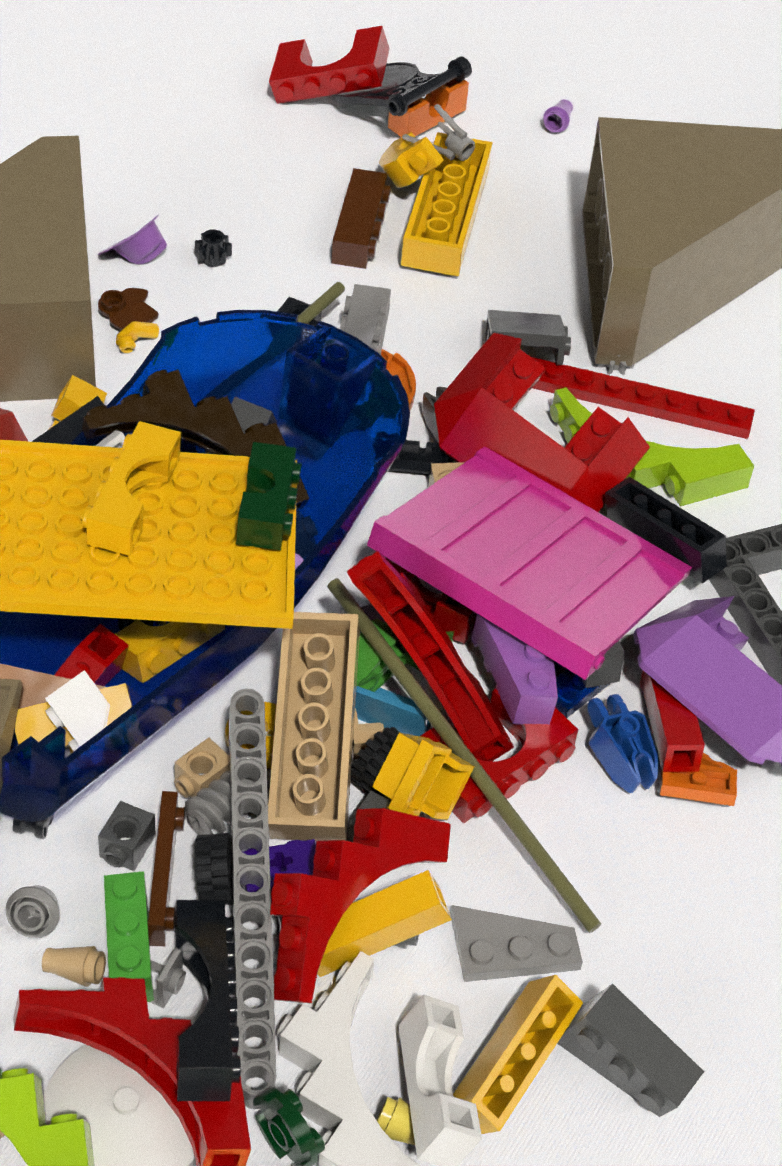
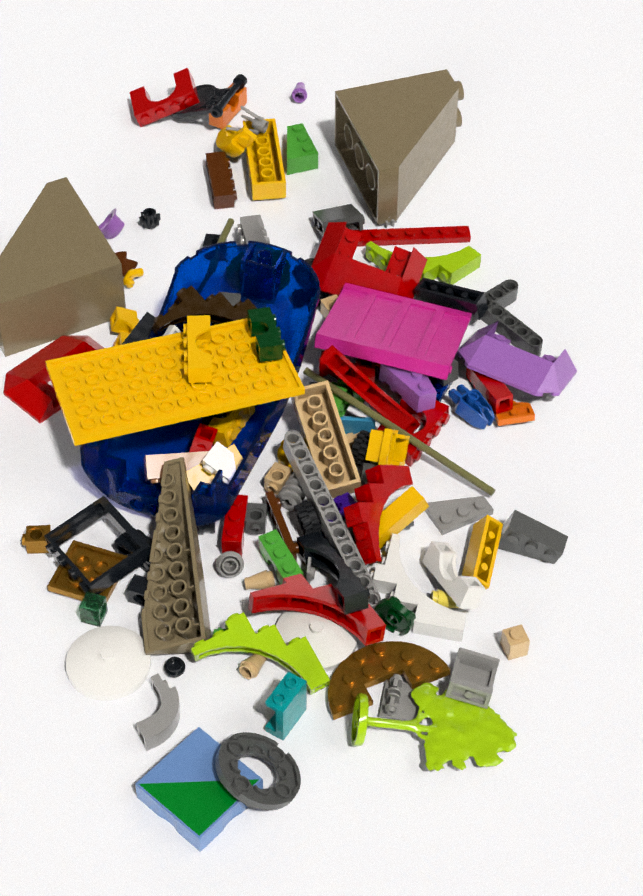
camera: 15 degrees left, 0 degrees up
none -> red arch [221,494,248,557]
none -> bright green wedge [287,123,318,175]

